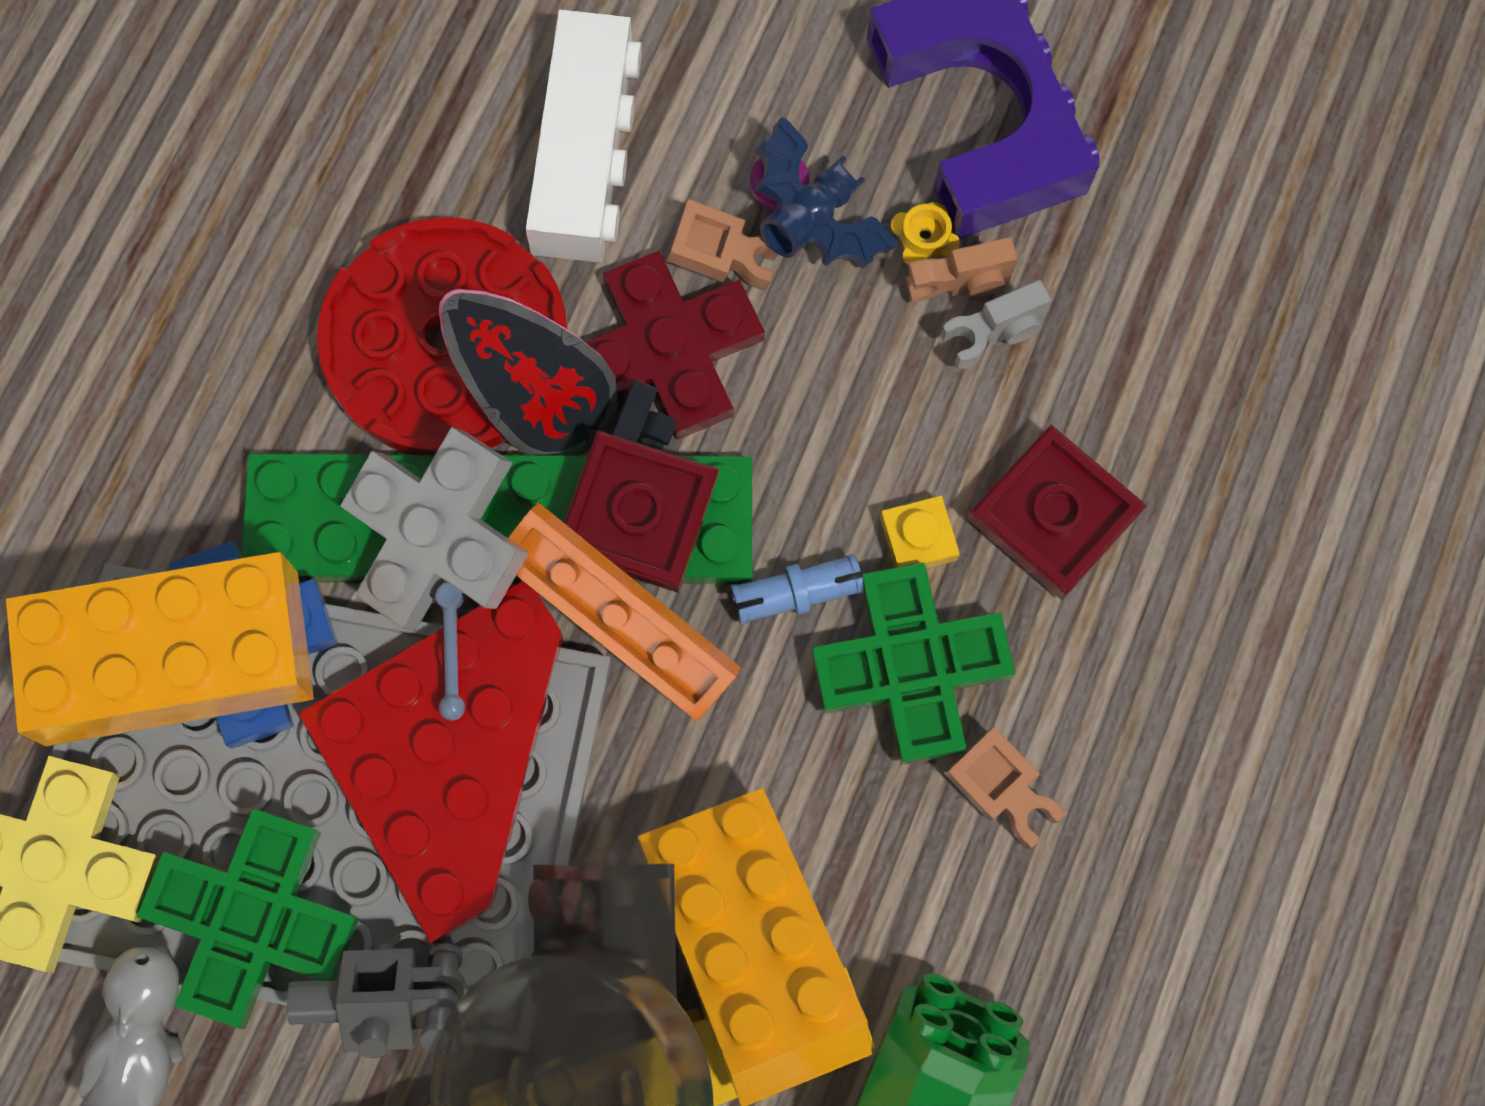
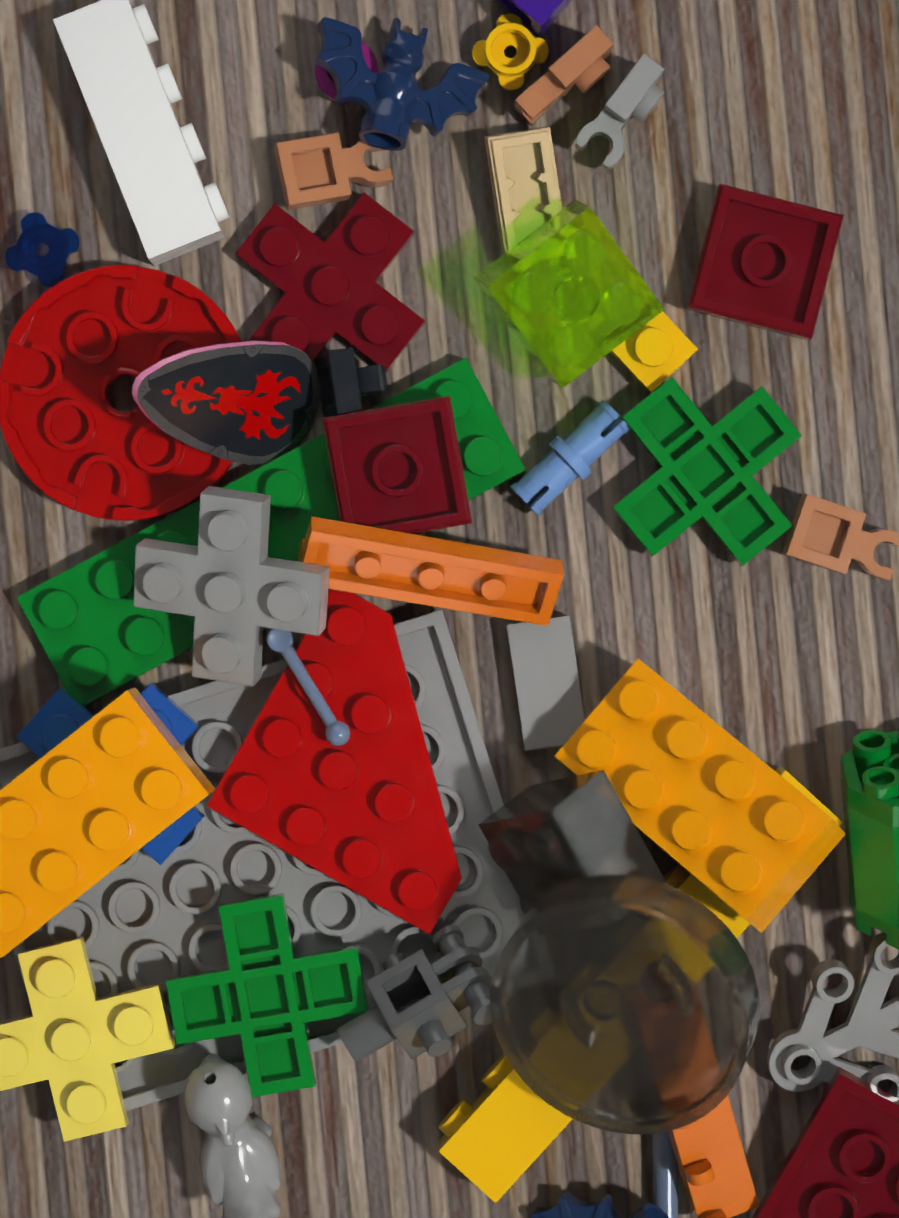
camera: 25 degrees left, 15 degrees up
none -> clear blue plate [5,212,80,287]
none -> clear neon green brick [474,200,665,389]
none -> tan plate [484,126,569,265]
none -> light grey tile [506,615,585,751]

